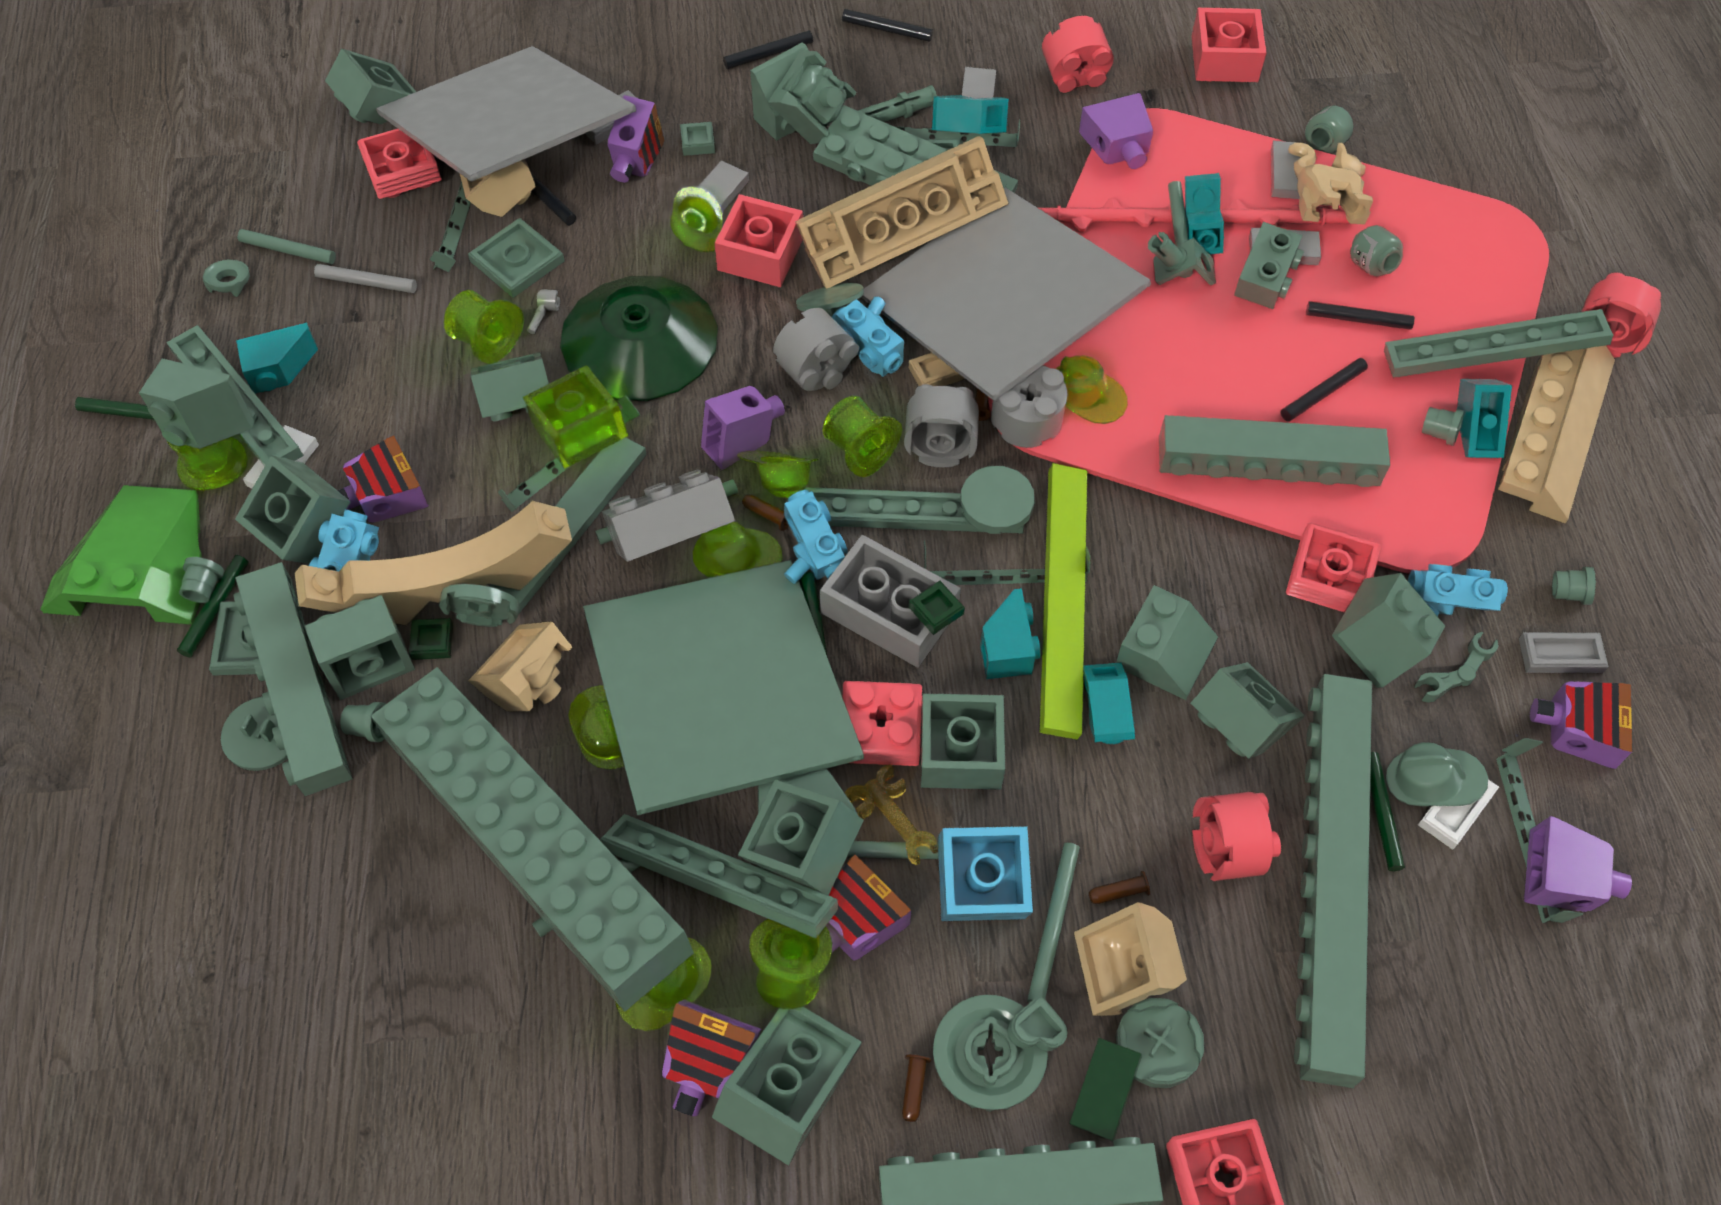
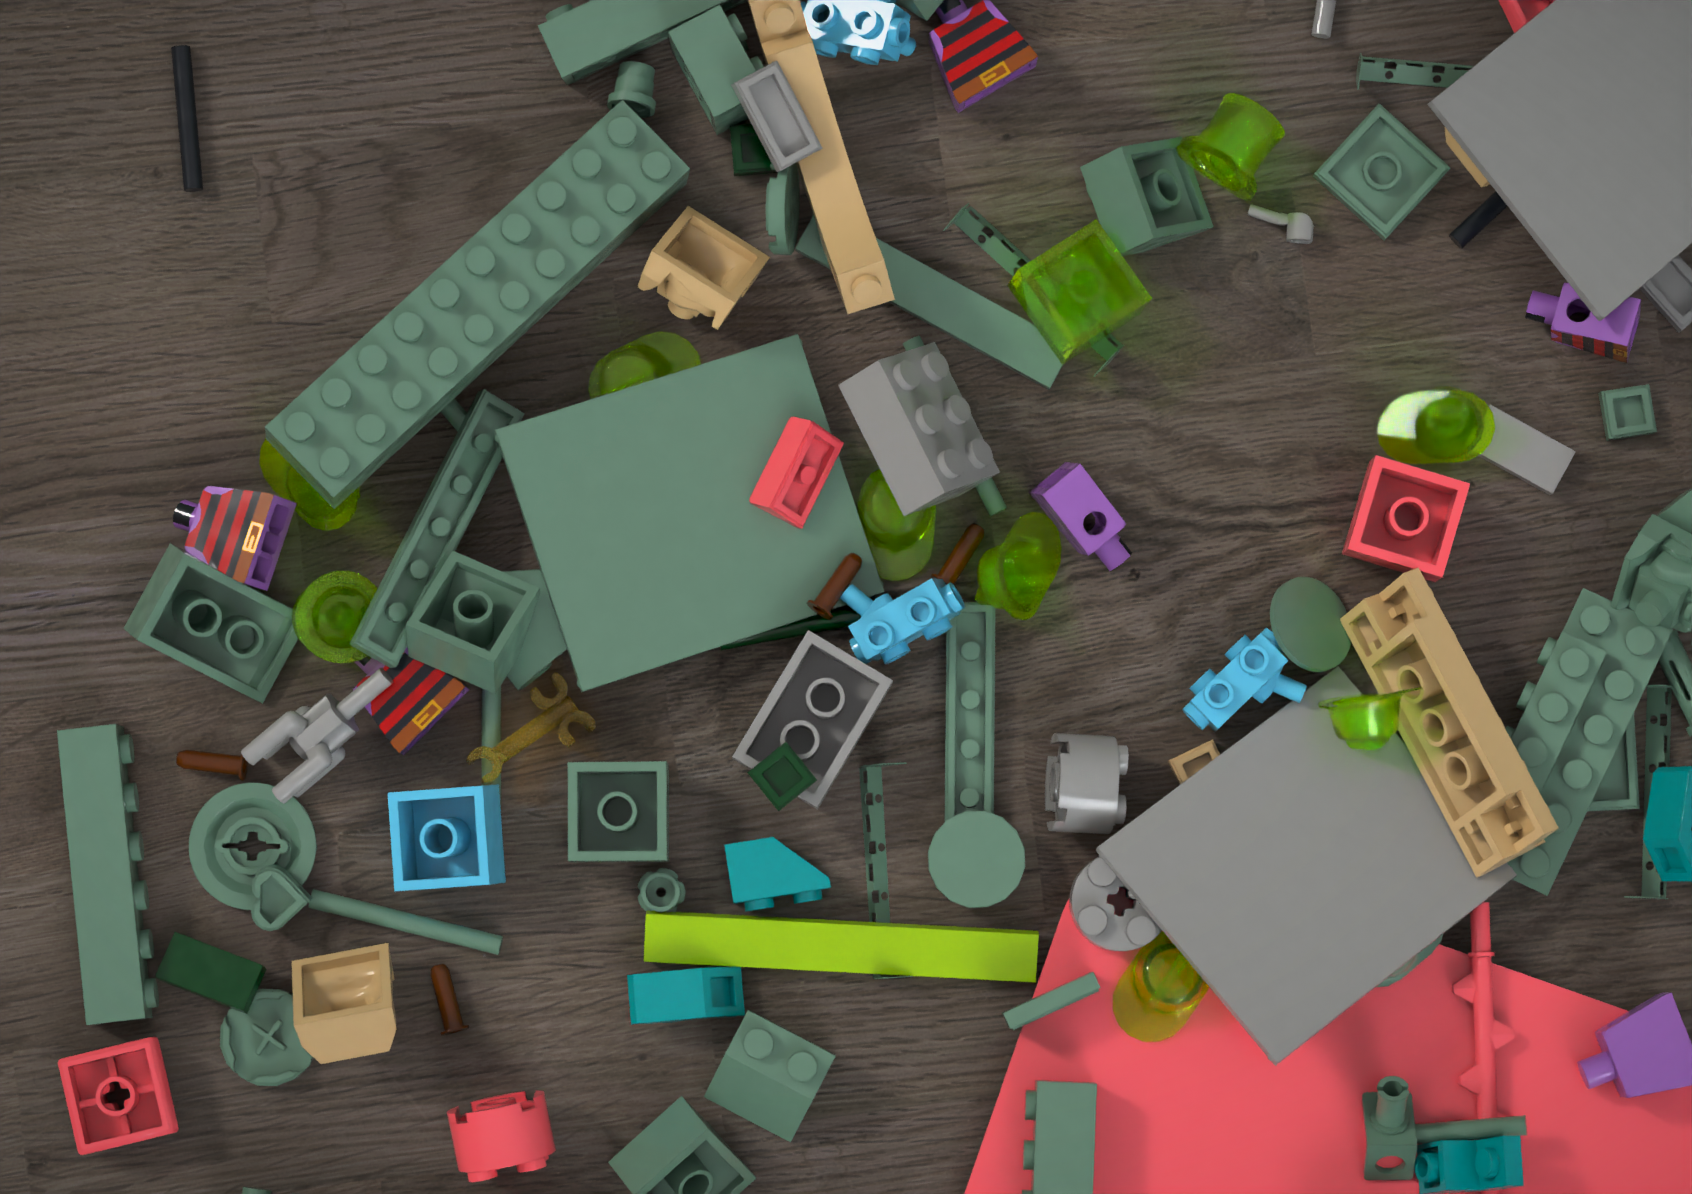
camera: 90 degrees right, 25 degrees up
dark green dish [560,276,718,401] -> none
light grey brick [773,308,859,391] -> none
clear neon green piece [822,396,903,477] -> none
coral brick [842,681,922,766] -> none
none -> black bar [171,45,203,192]
none -> light grey plant [241,668,393,804]
none -> sand green plate [638,868,686,912]
none -> light grey tile [731,61,822,172]
none -> coral slope [749,417,844,529]
none -> reddish brown piece [807,553,862,620]
none -> sand green tile [1002,972,1101,1030]
none -> clear neon green piece [1318,687,1422,750]

